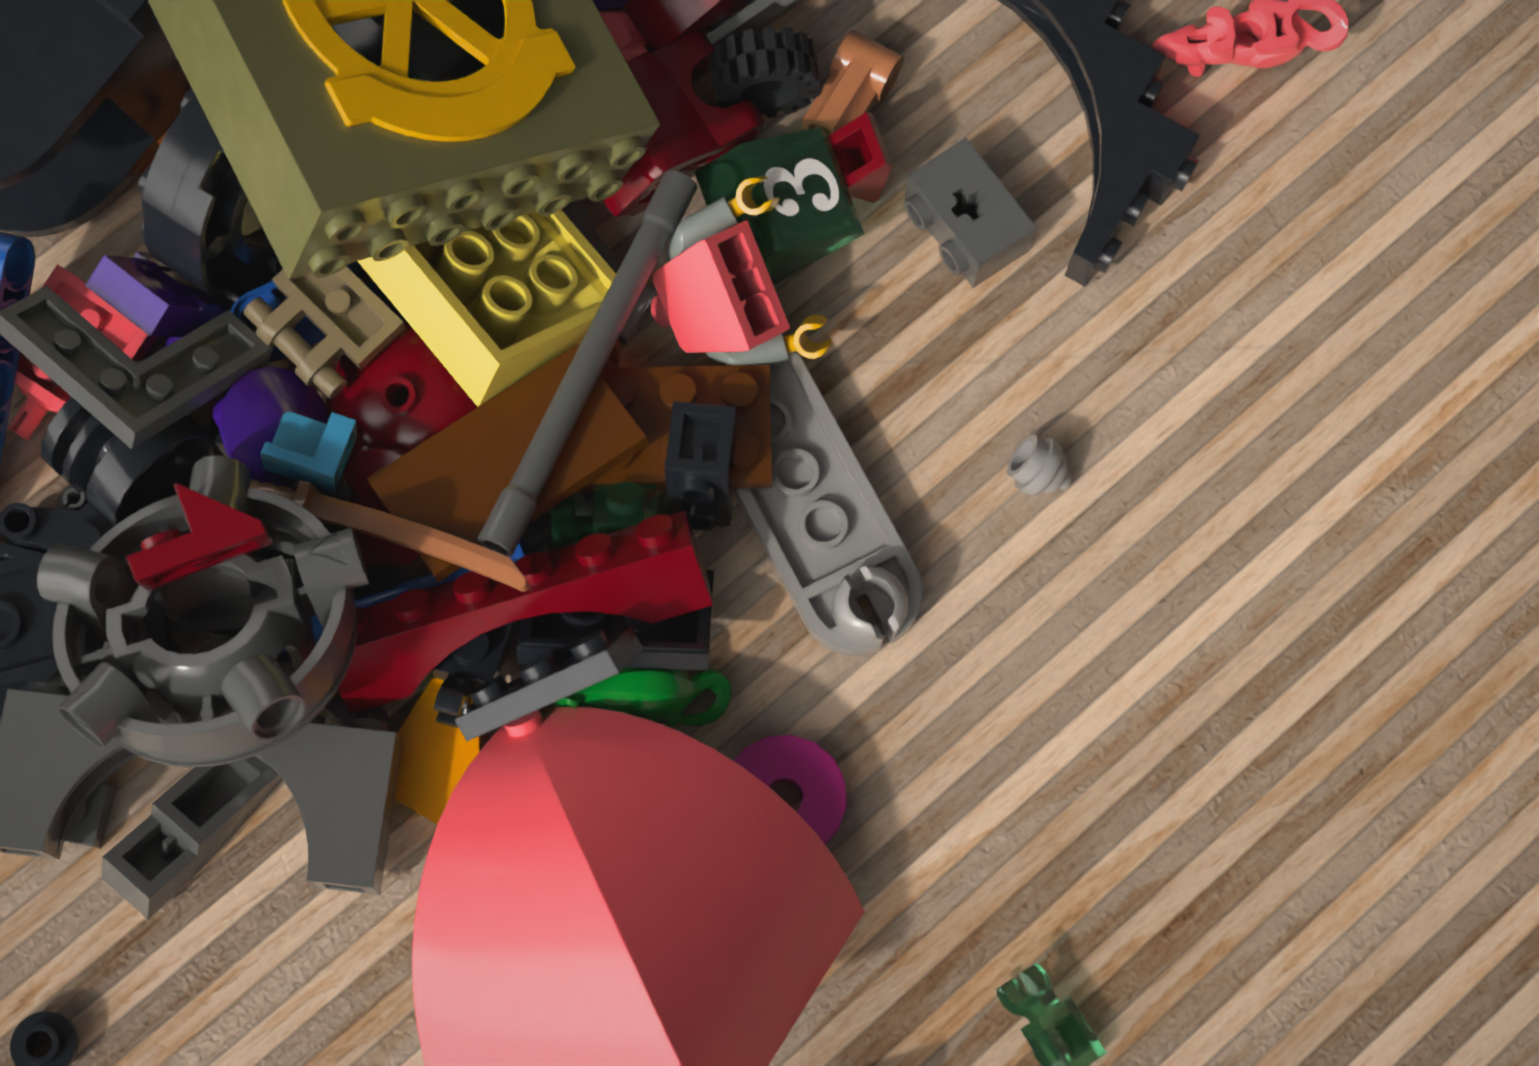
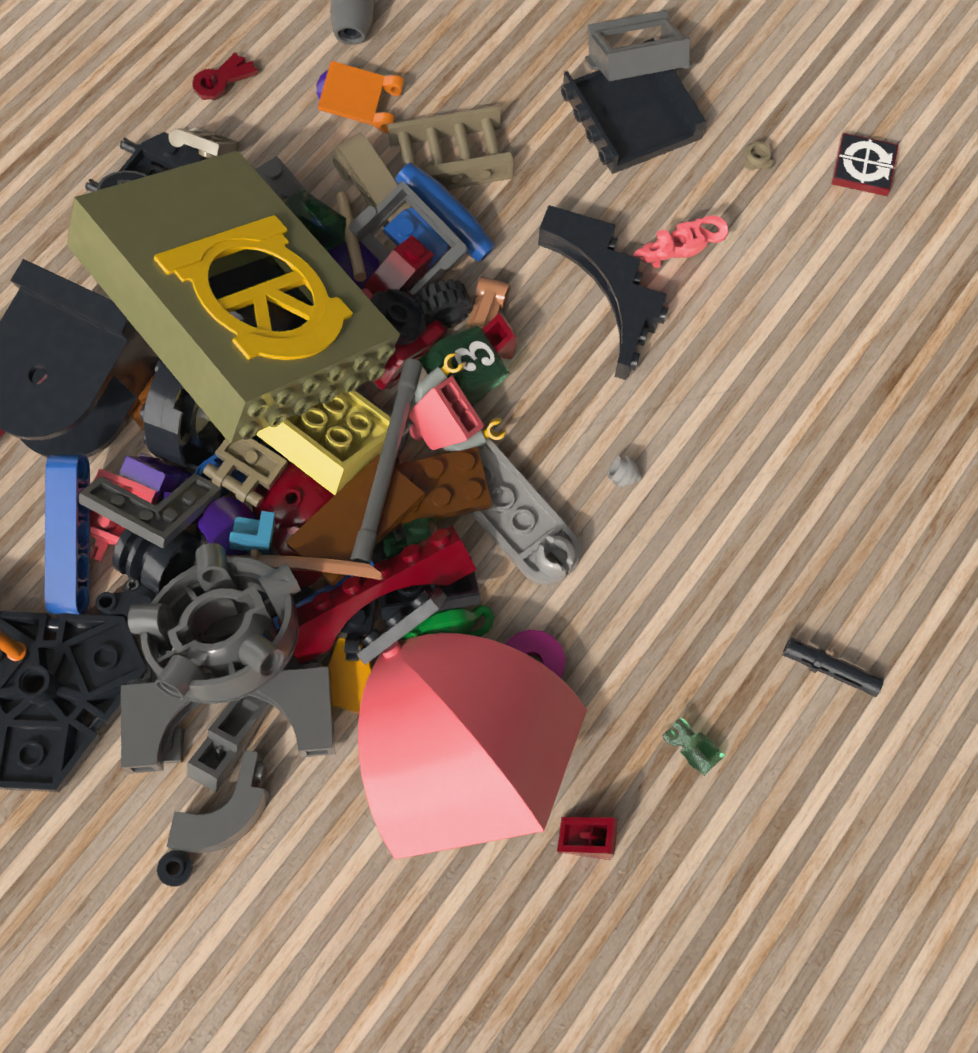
camera: 10 degrees left, 5 degrees down
dark red slope [126,483,274,591] -> none
black bracket [664,401,736,531] -> none
dark grey brick [904,138,1037,288] -> none
none -> dark grey arch [166,750,270,854]
none -> black tile [370,289,427,344]
none -> black pin [782,636,884,697]

